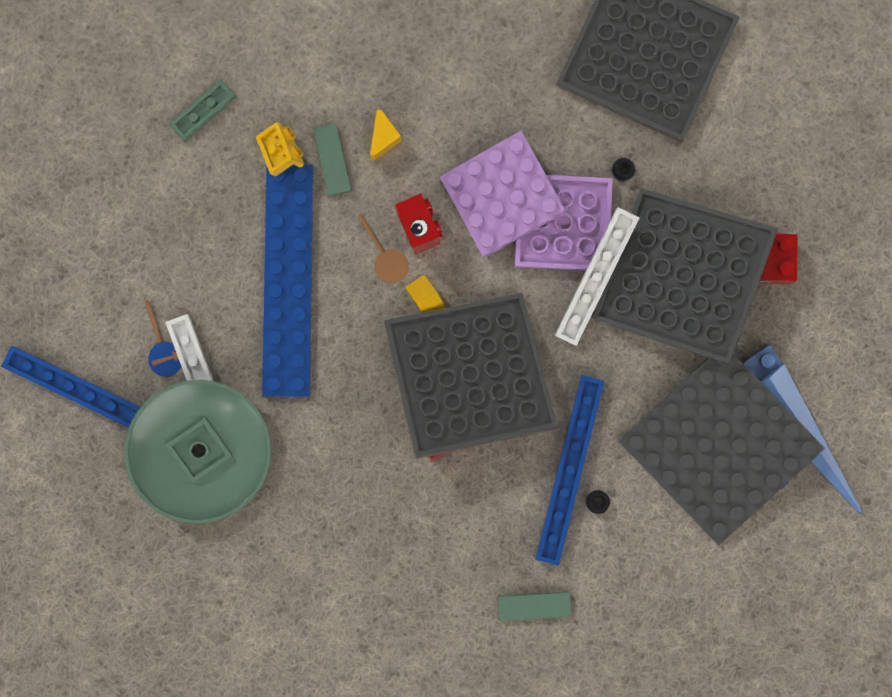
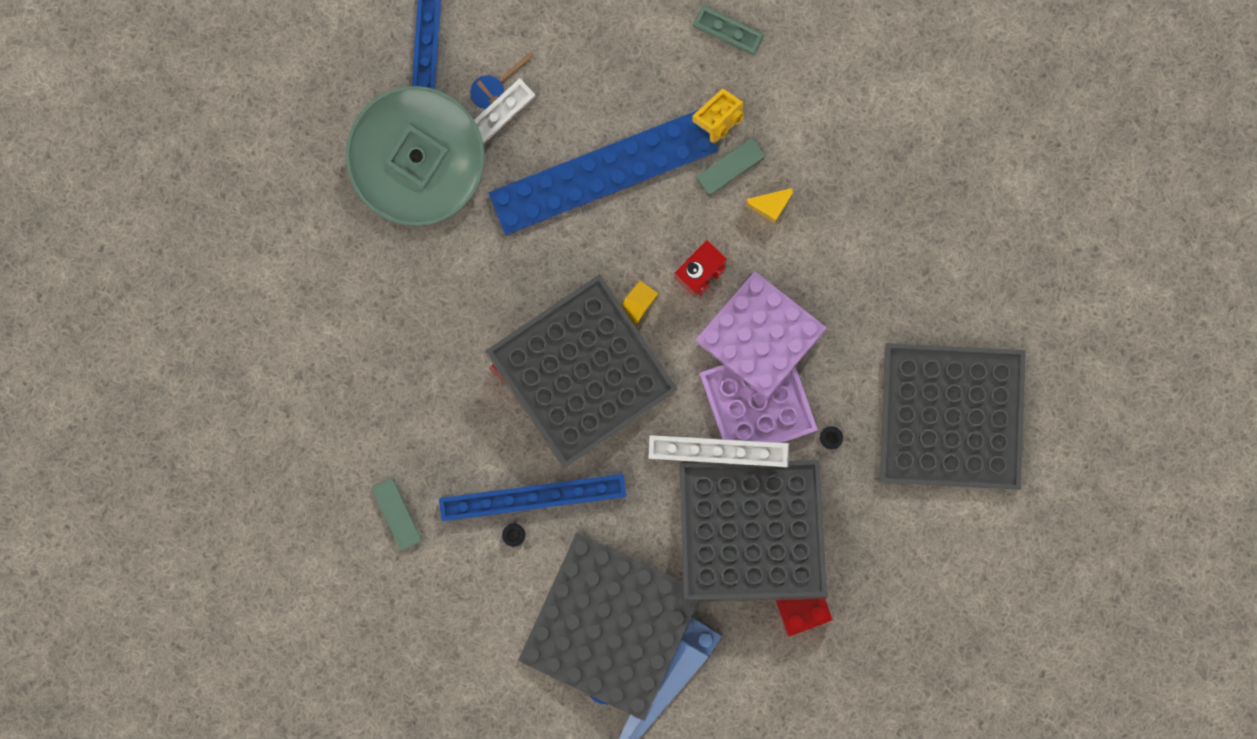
camera: 70 degrees right, 0 degrees up
medium nougat piece [358,214,409,283] -> none

